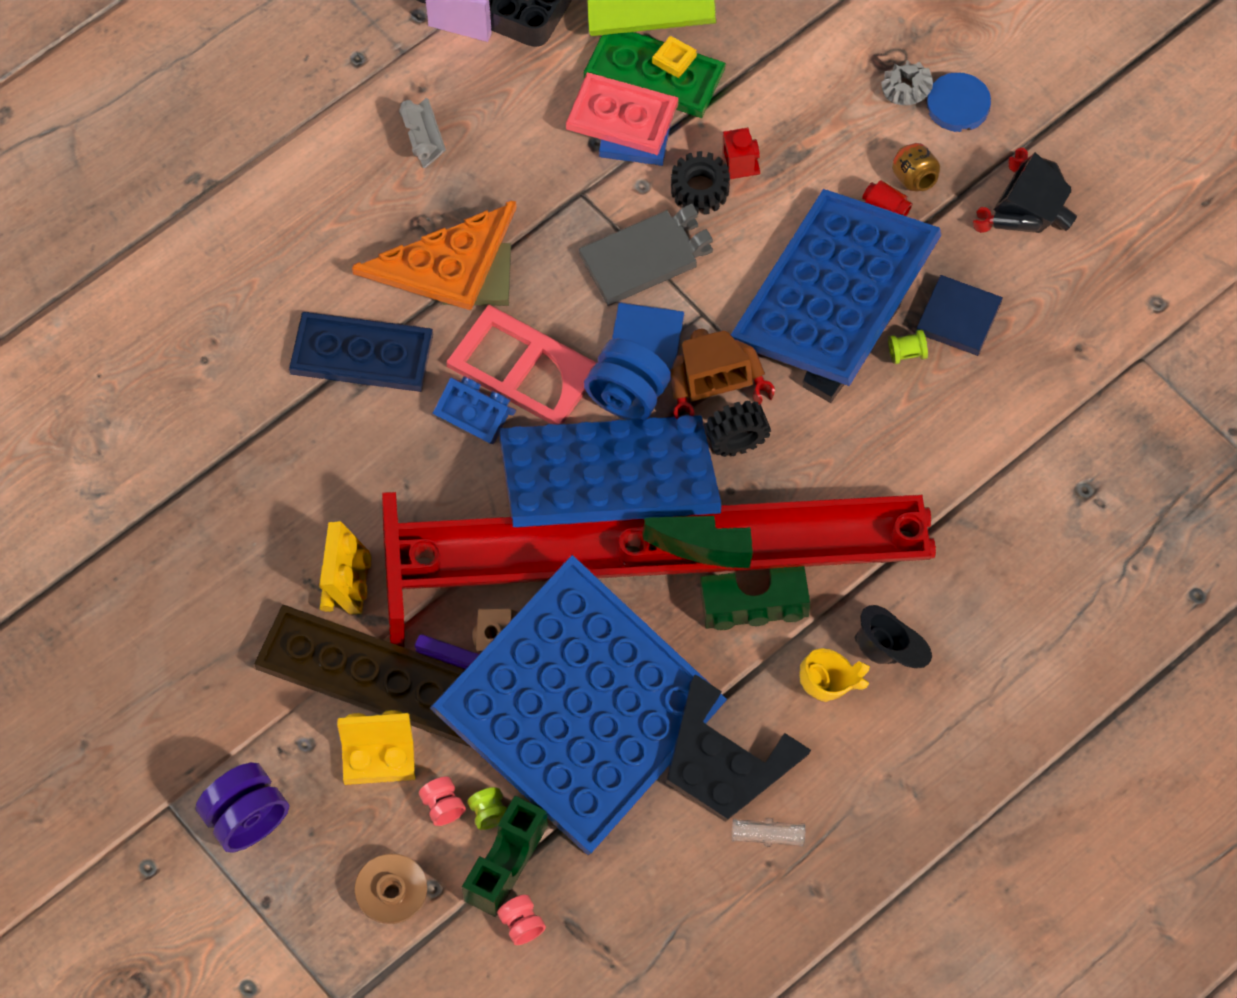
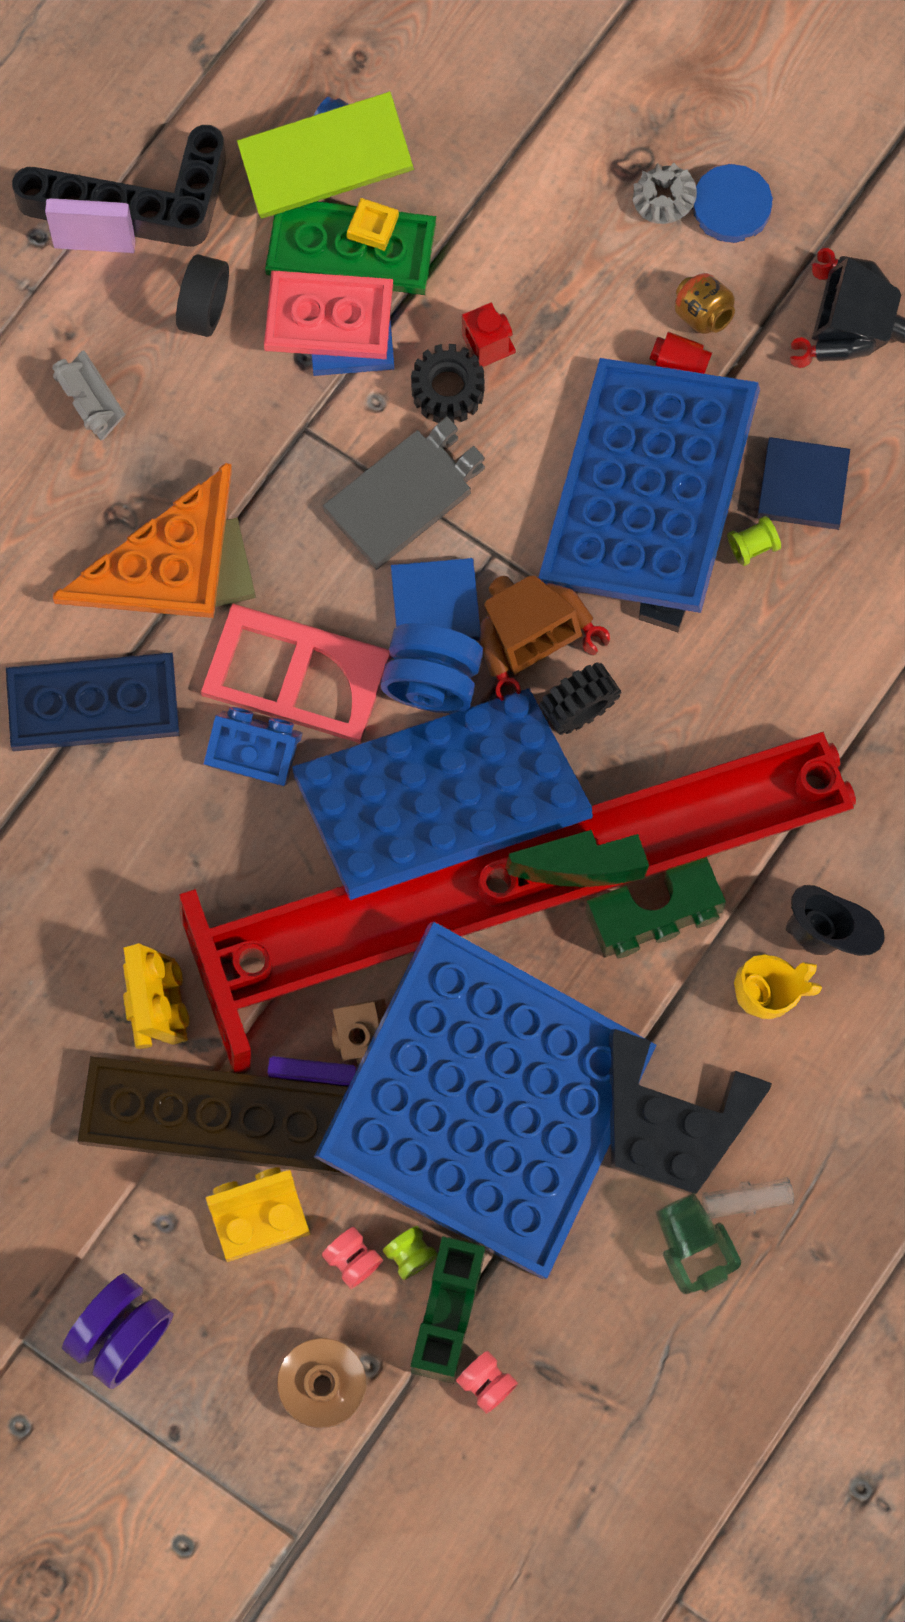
camera: 15 degrees left, 10 degrees up
none -> black tyre [176,254,229,337]
none -> clear green piece [656,1193,741,1295]

